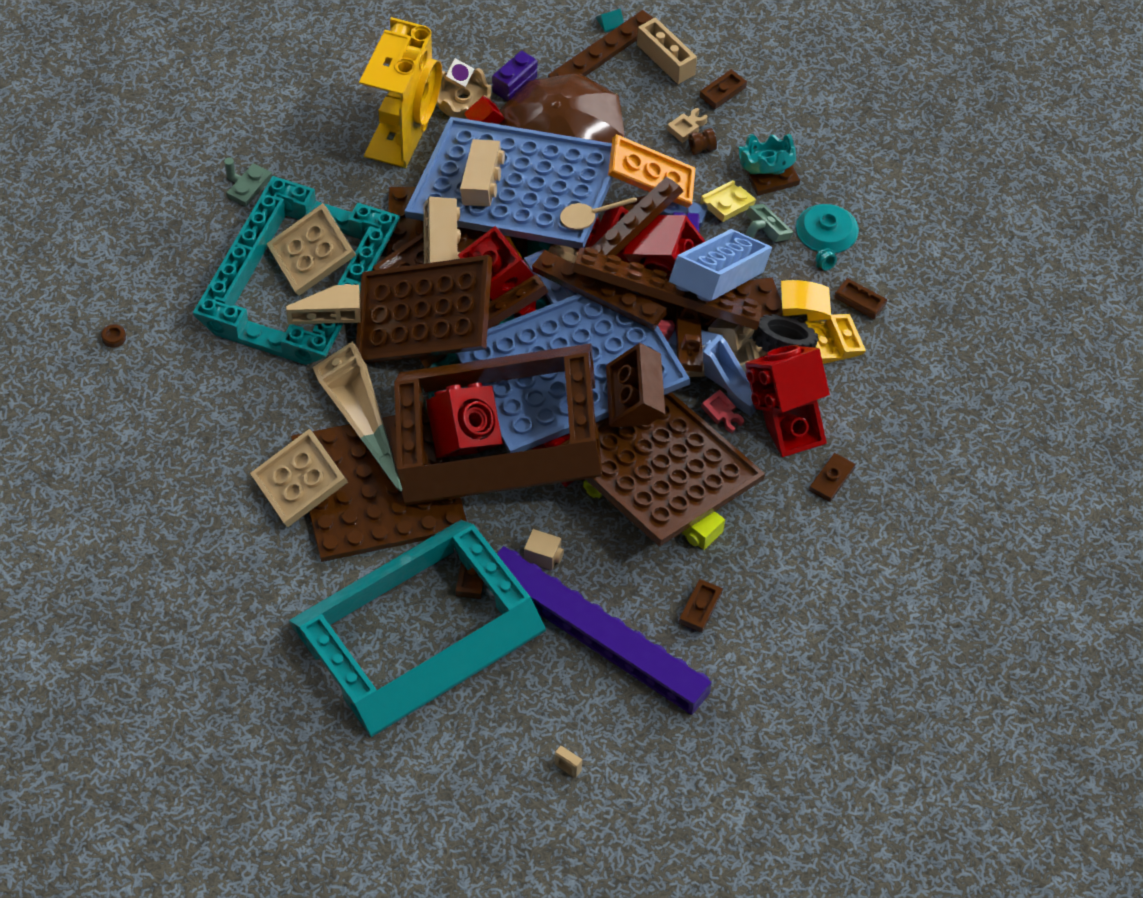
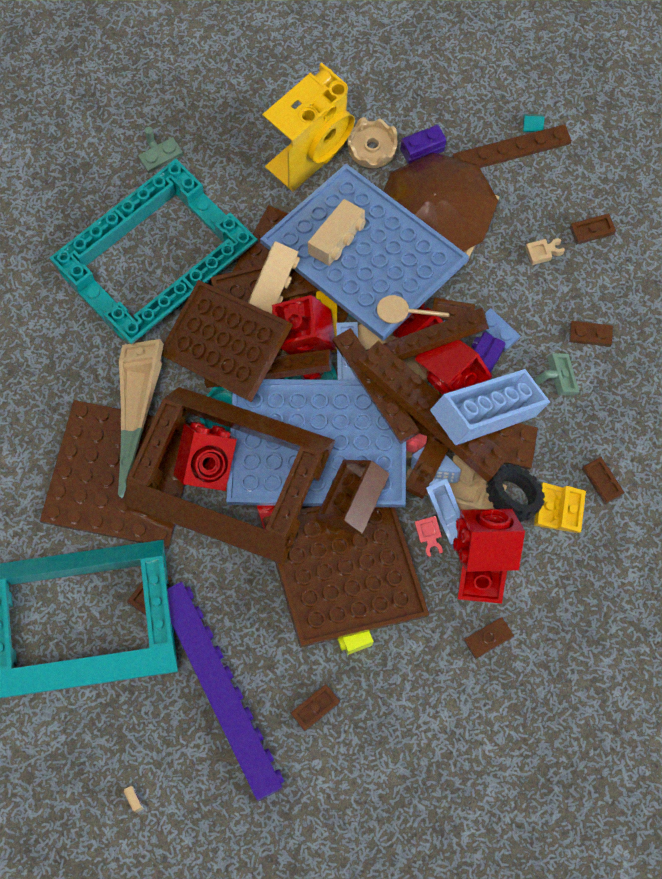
camera: 25 degrees right, 15 degrees up
tan plate [250,429,348,527] -> none
tan plate [266,203,356,296] -> none
tan slope [286,284,360,325] -> none
tile [444,58,474,90] -> none
red brick [464,95,505,124] -> none
tan brick [524,529,564,570] -> none
light orange tile [608,134,695,208] -> none
tan brick [637,17,697,84] -> none
reddish brown wheel [688,128,717,155] -> none
light yellow plate [700,180,756,222] -> none
teal plate [739,134,796,174] -> none
yellow slope [781,280,831,322] -> none
teal piece [796,204,859,253] -> none
teal plate [815,248,837,270] -> none

